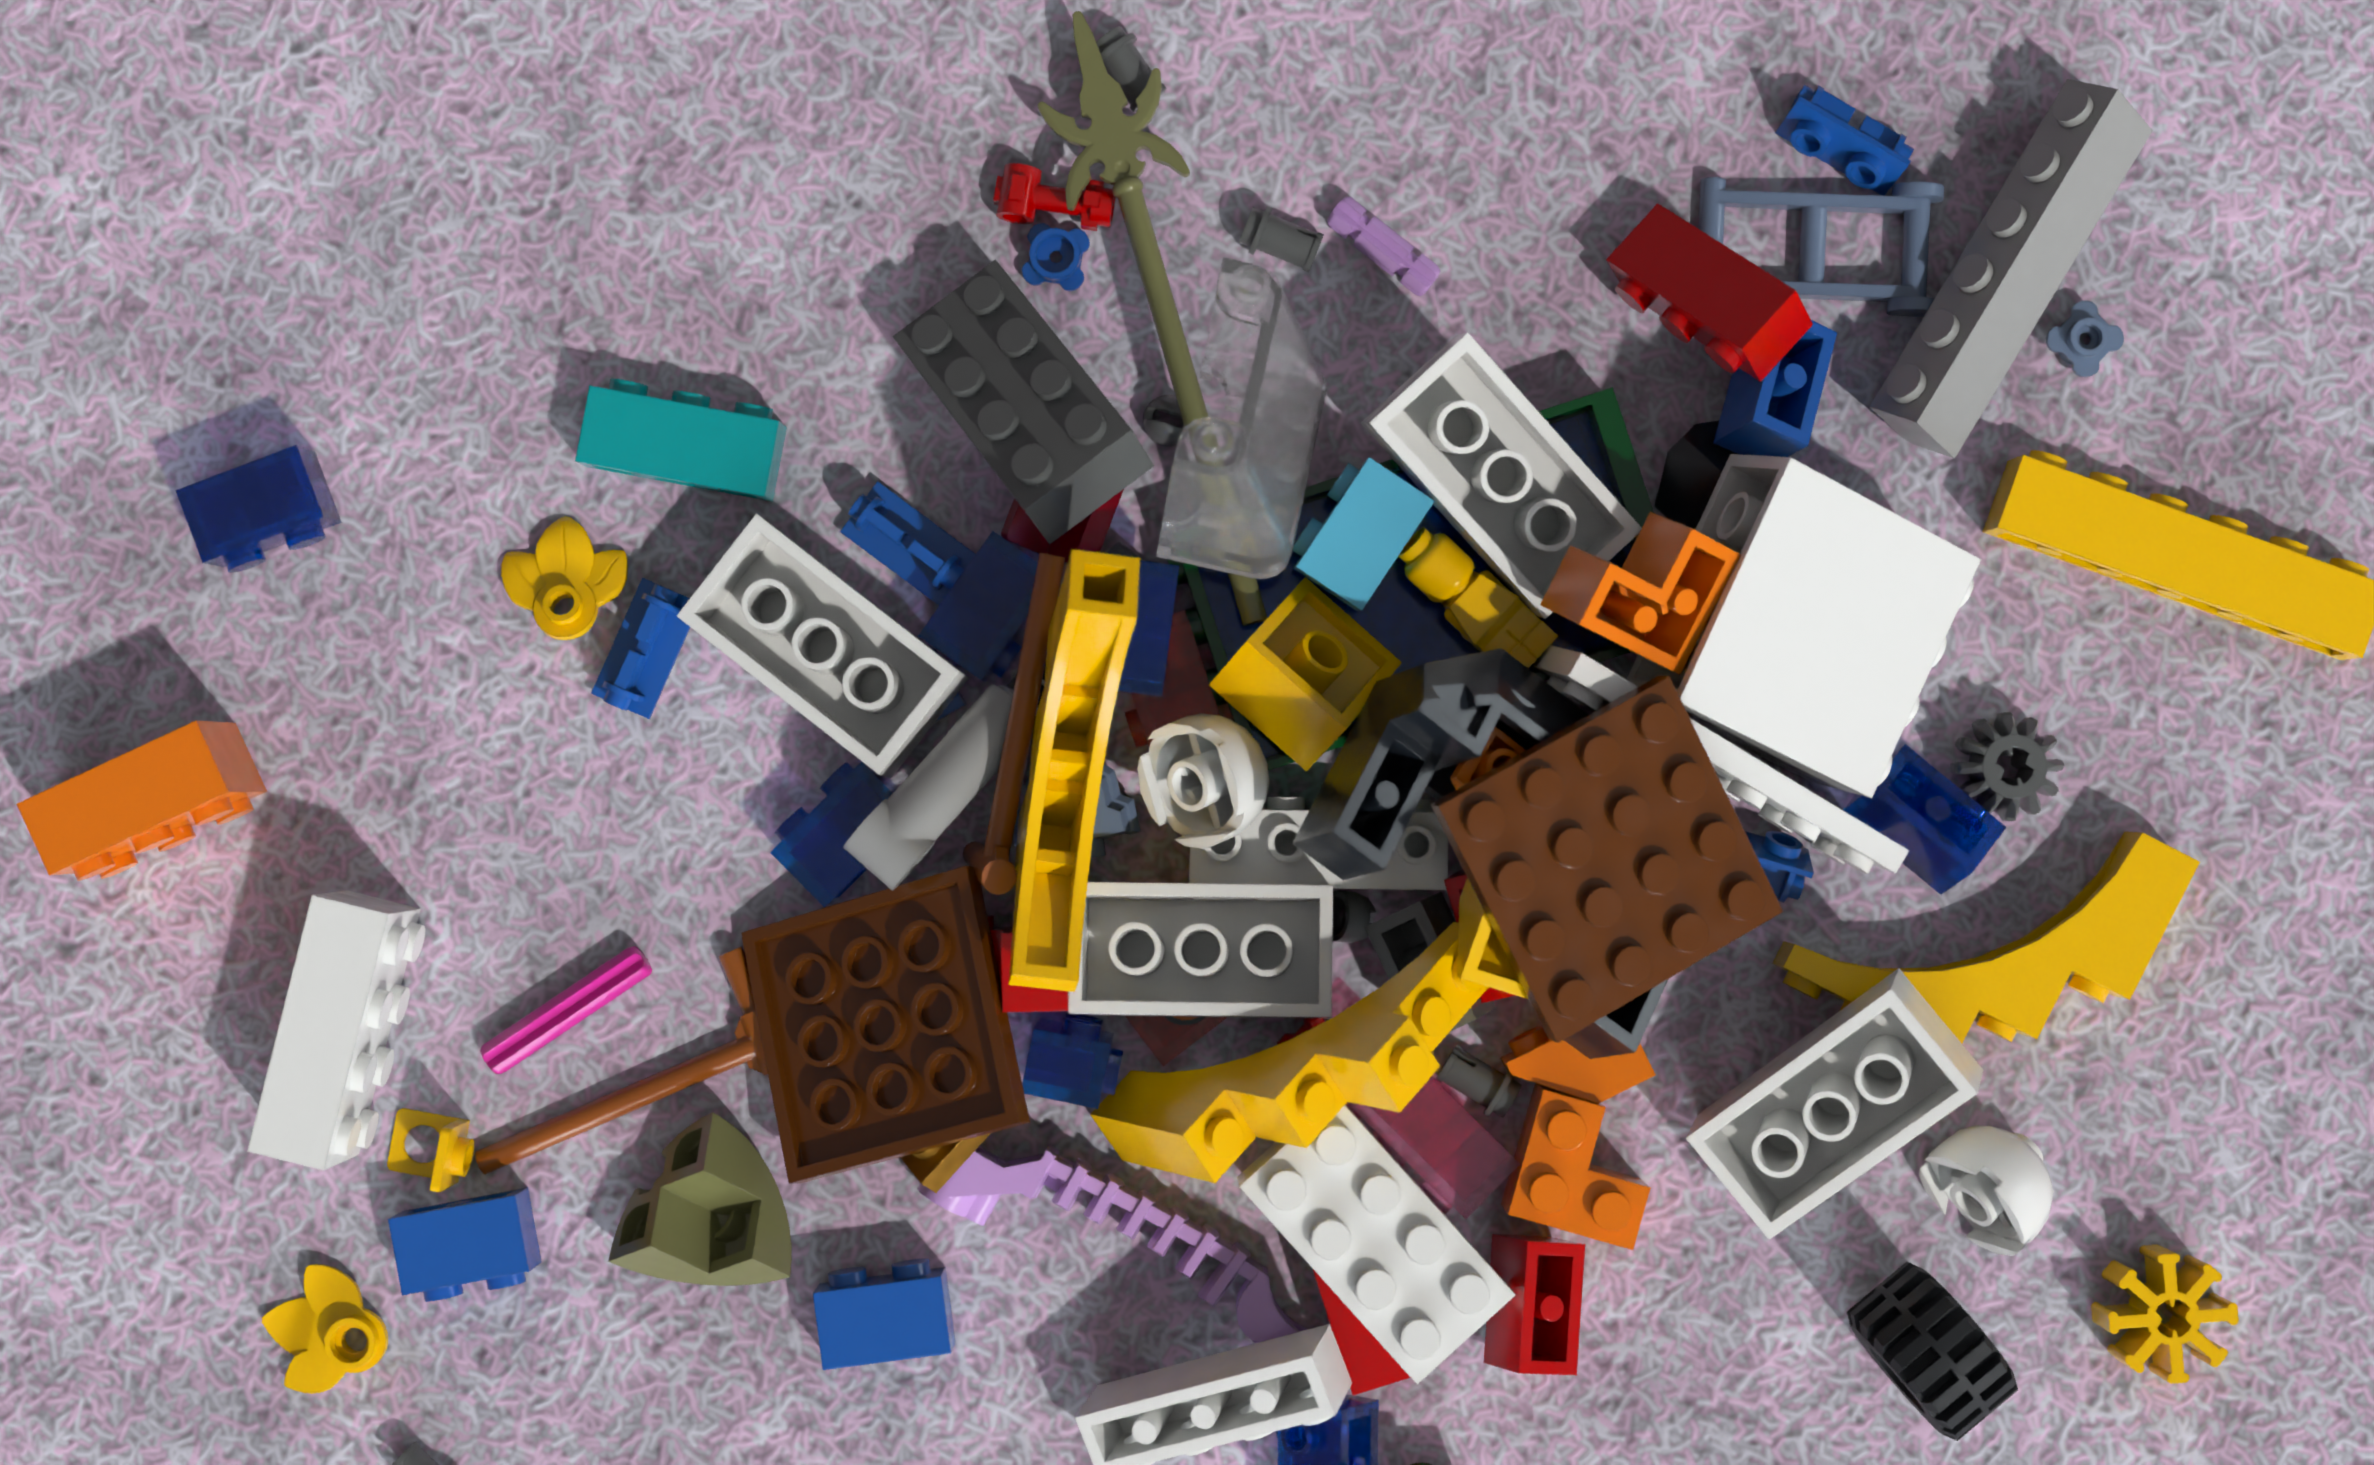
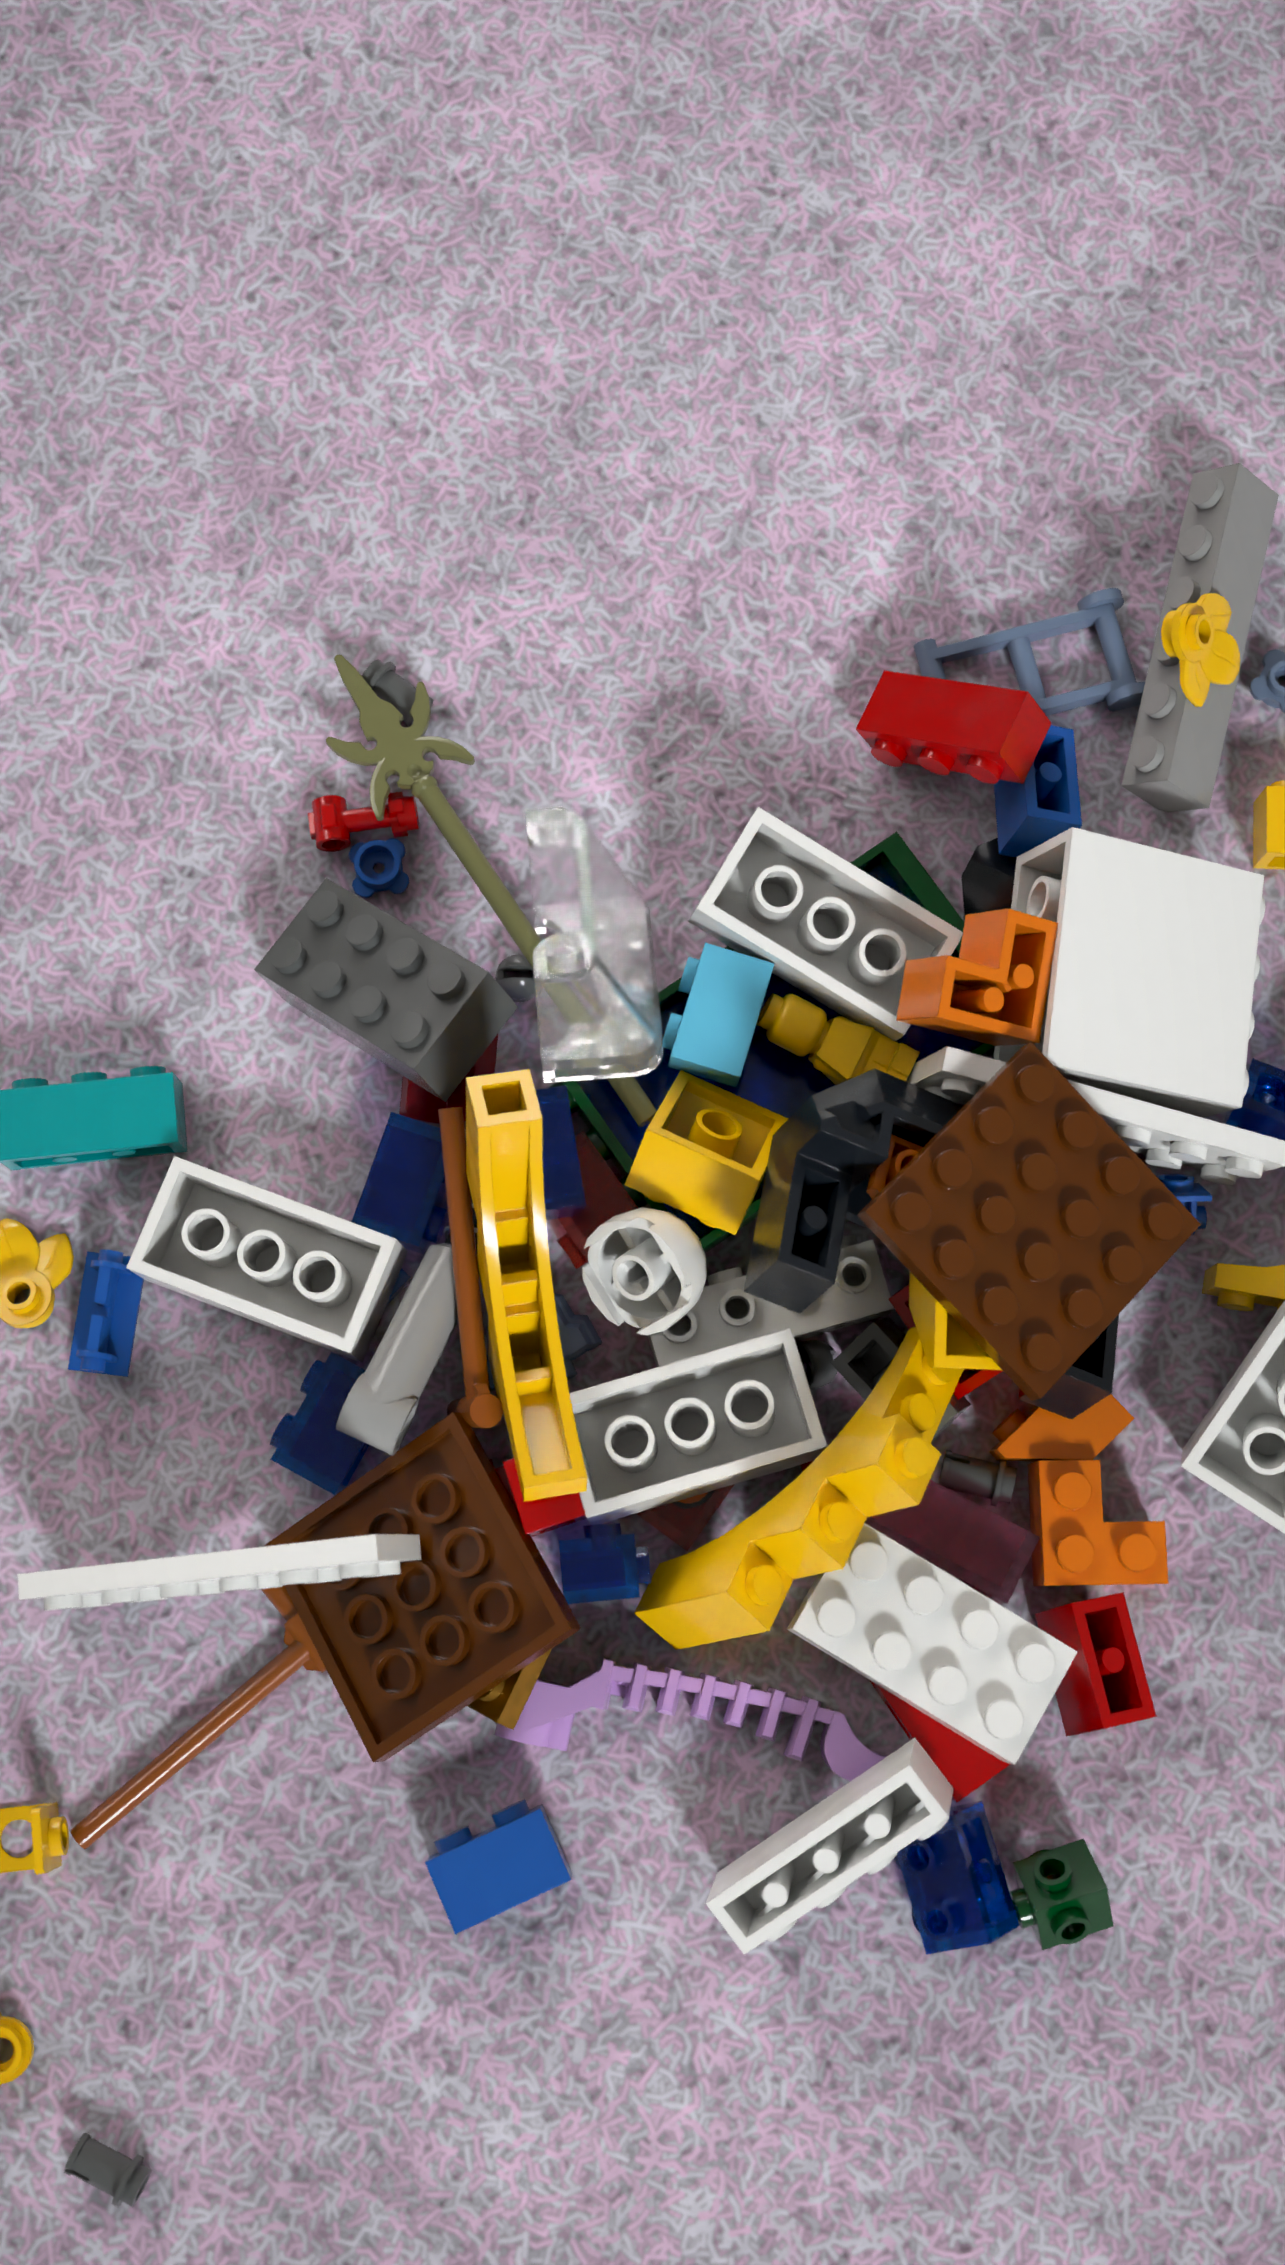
camera: 25 degrees left, 10 degrees down
blue brick [388,1187,542,1302] -> none
dark pink axle [480,946,652,1074] -> none
olive brick [608,1112,792,1286] -> none
blue hinge [840,481,979,608] -> none
dark grey pin [1239,206,1324,272] -> none
lavender axle [1327,196,1440,296] -> none
blue hinge [1775,85,1914,196] -> none
none -> white plate [17,1534,421,1611]
none -> yellow plate [1161,593,1240,707]

